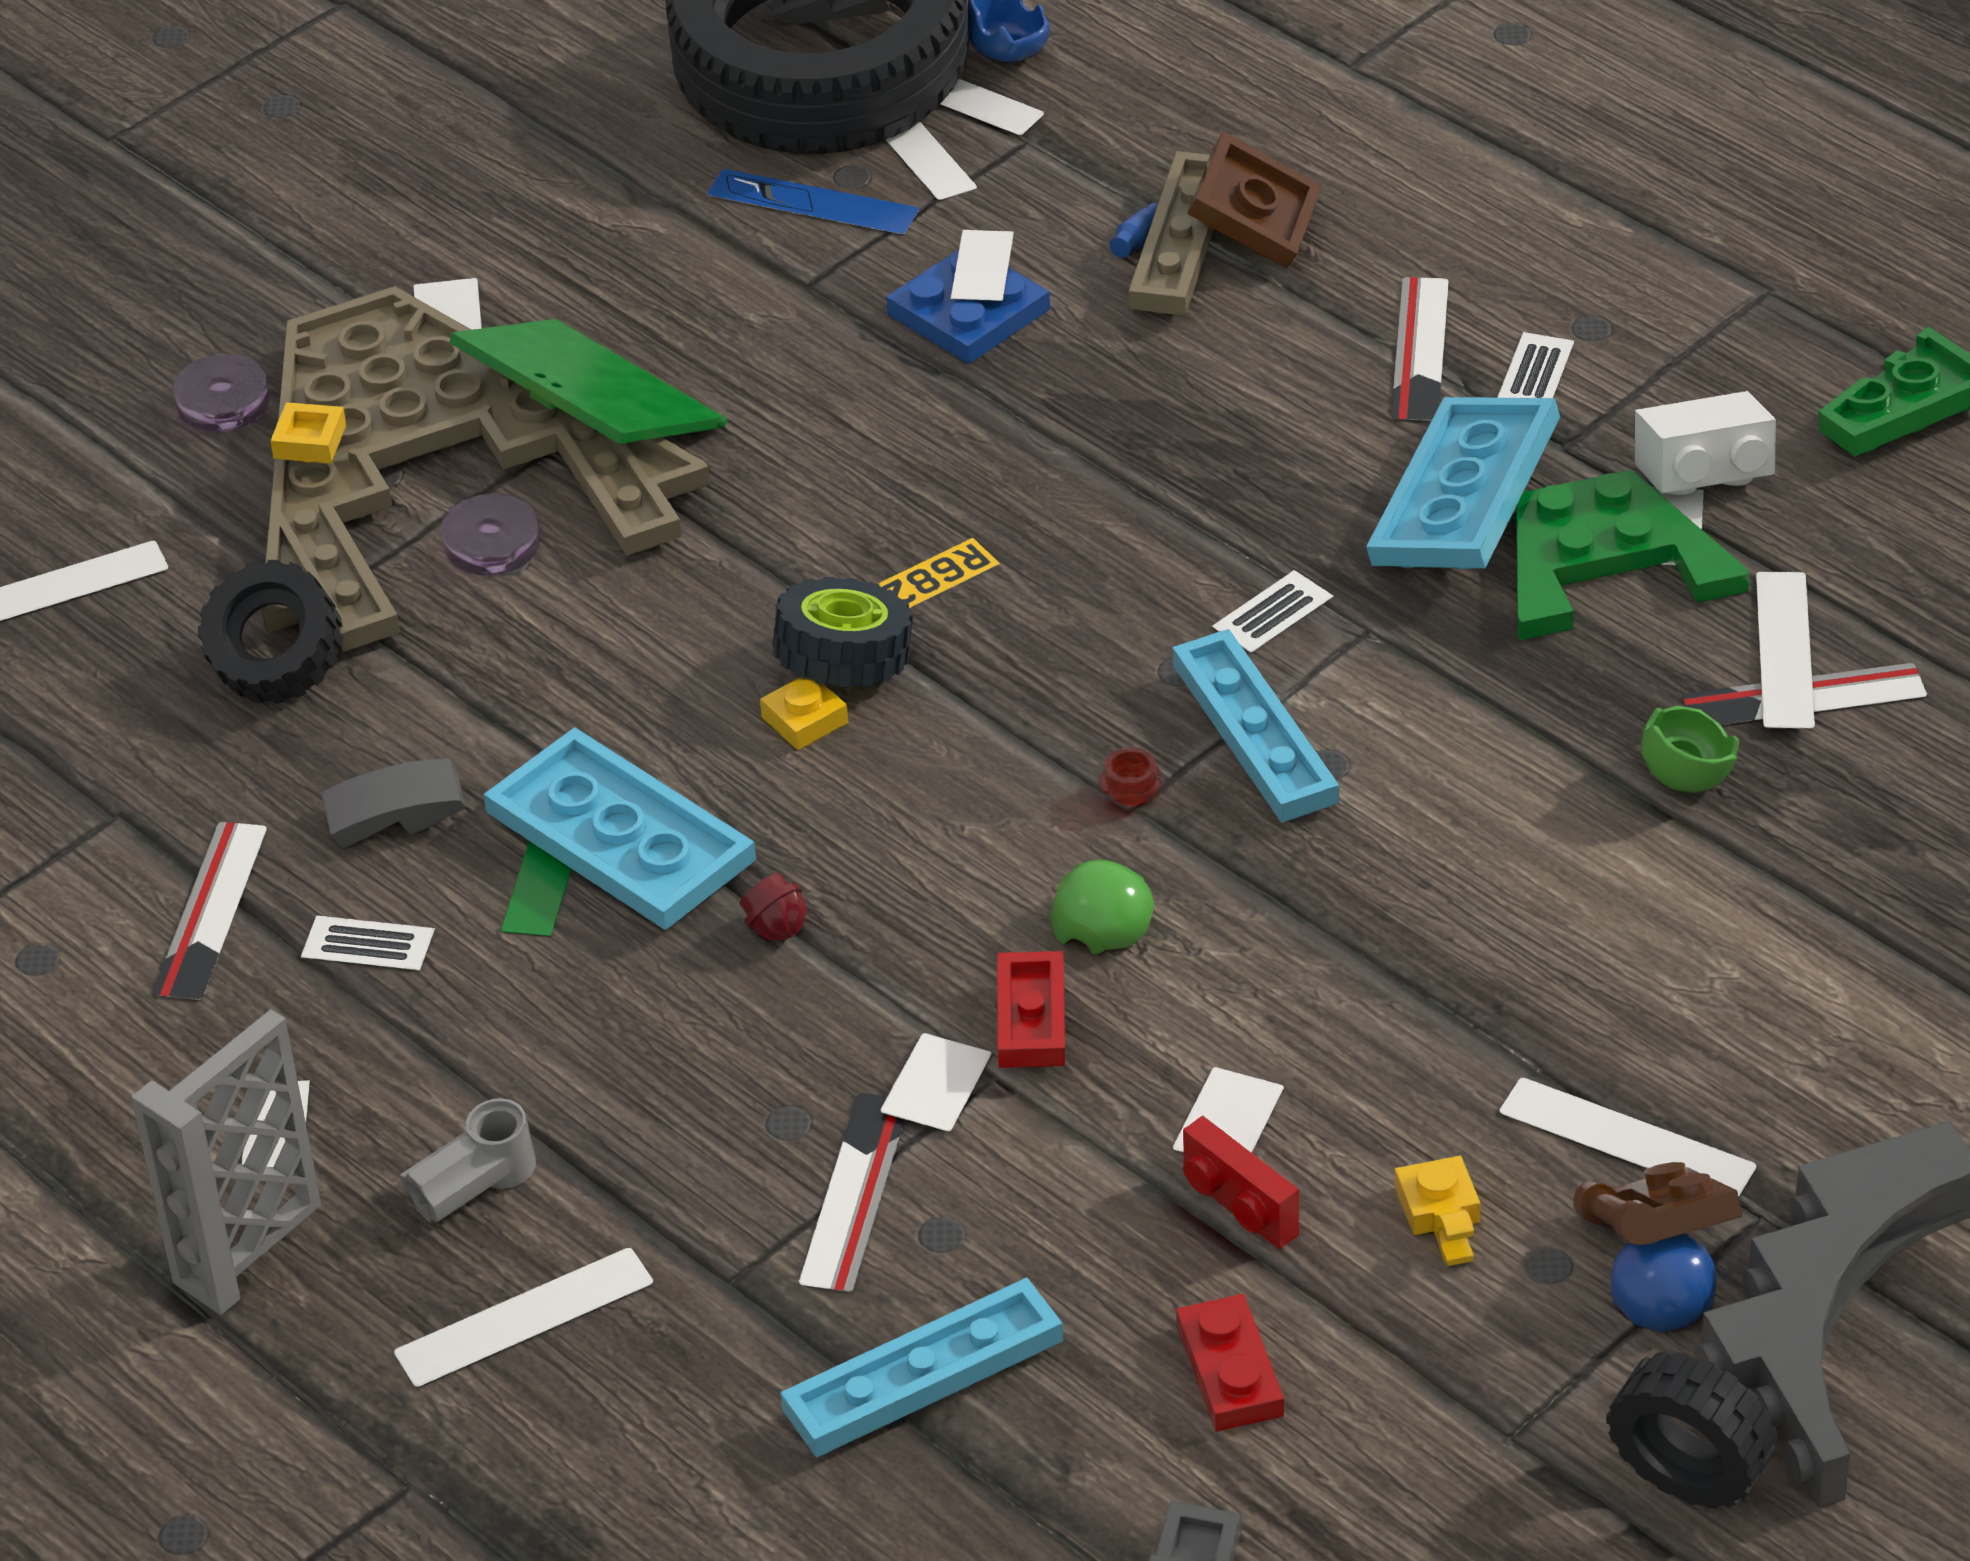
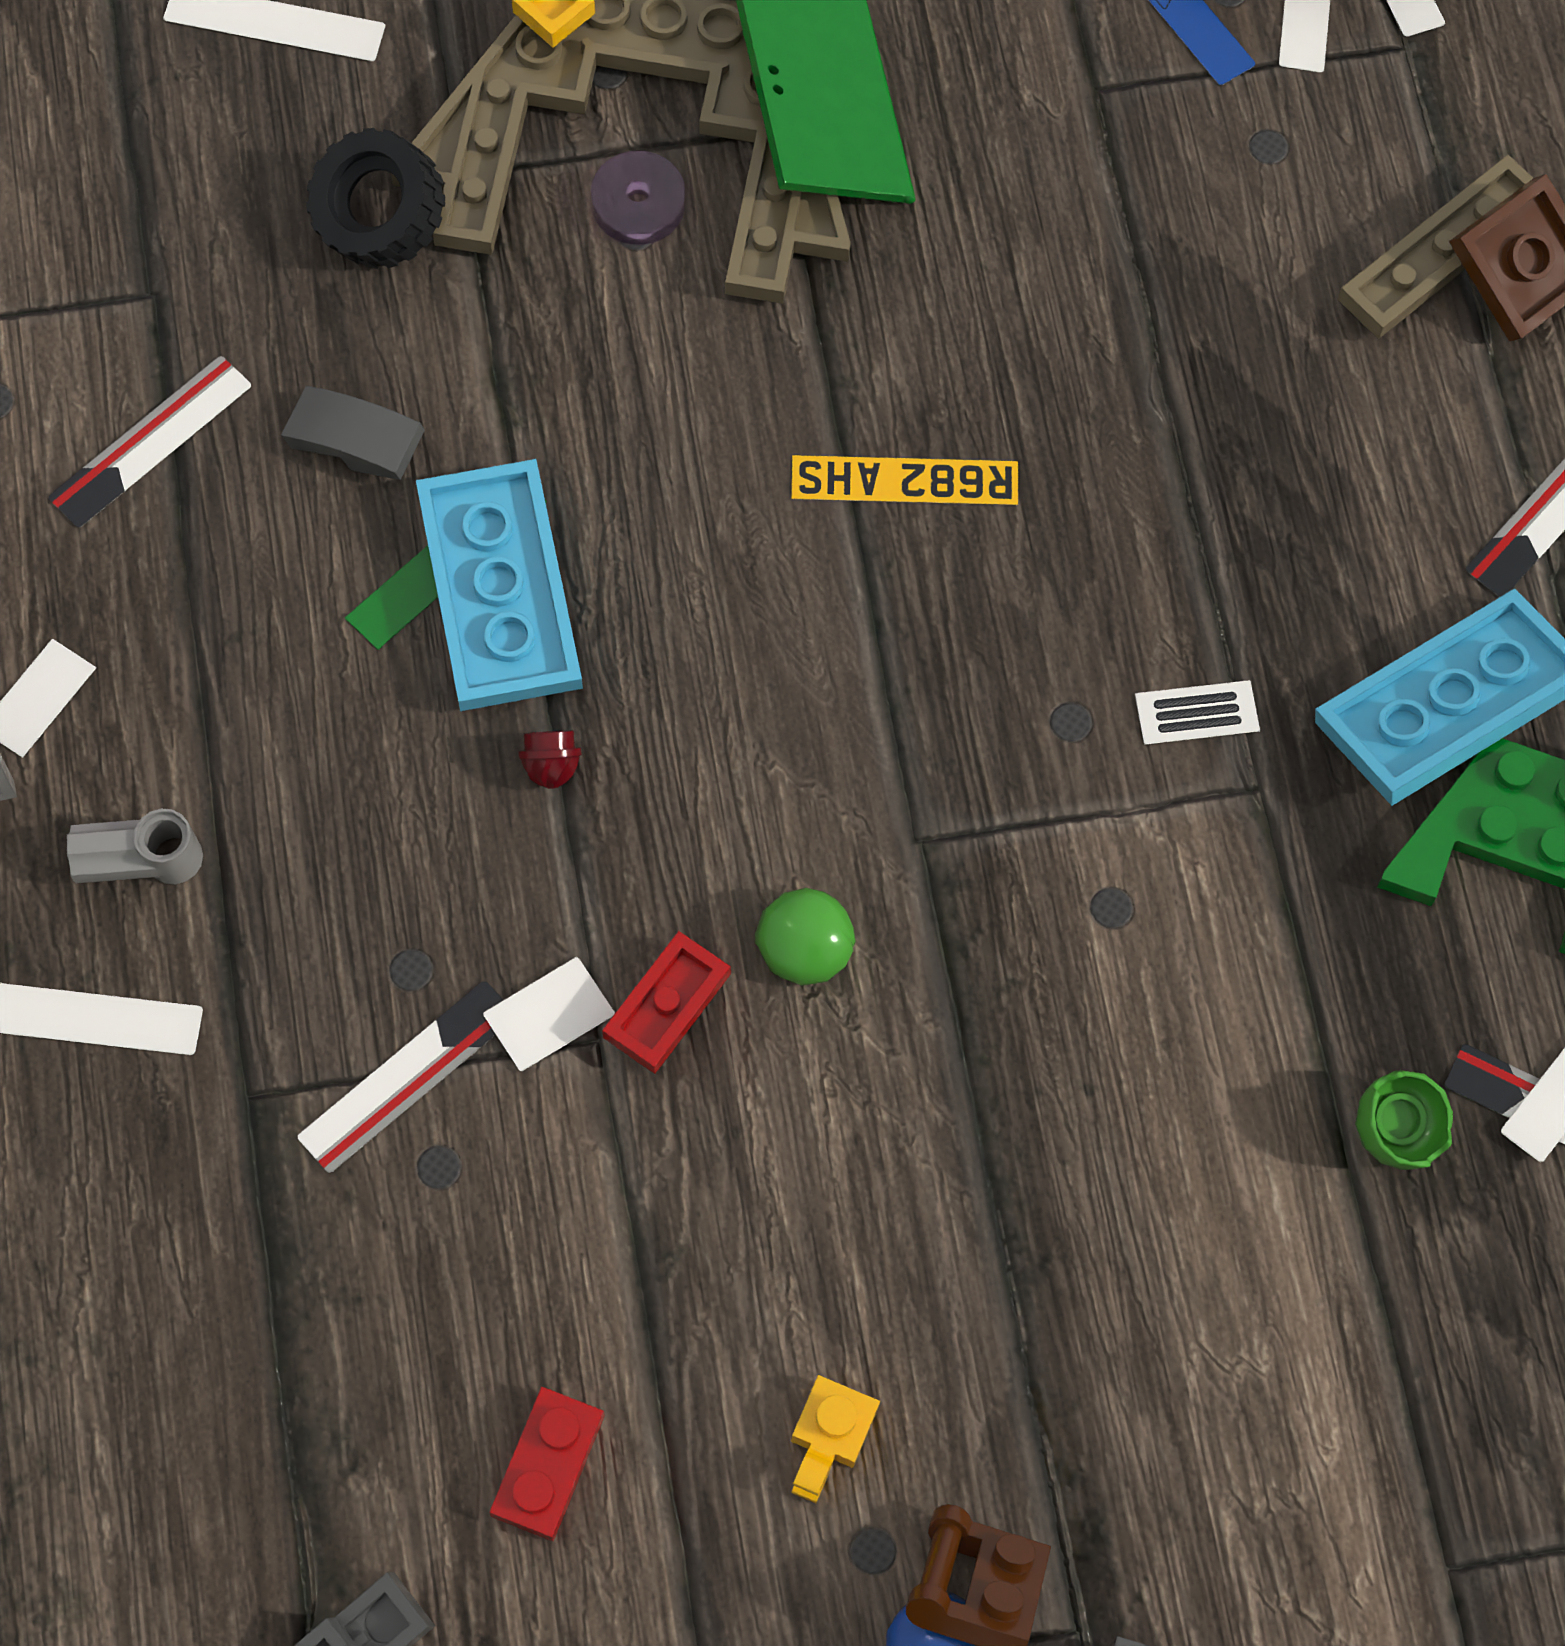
camera: 30 degrees right, 25 degrees up
white sticker [301,916,435,970] -> none
yellow plate [760,677,848,750] -> none
black wheel [773,577,913,687] -> none
medium azure plate [780,1278,1063,1458] -> none
blue plate [886,249,1050,364] -> none
white sticker [951,230,1014,301] -> none
clear red plate [1099,747,1162,806] -> none
blue piece [1110,203,1158,258] -> none
medium azure plate [1172,629,1339,823] -> none
white sticker [1173,1067,1284,1153] -> none
red plate [1183,1115,1299,1250] -> none
white sticker [1500,1078,1756,1197] -> none

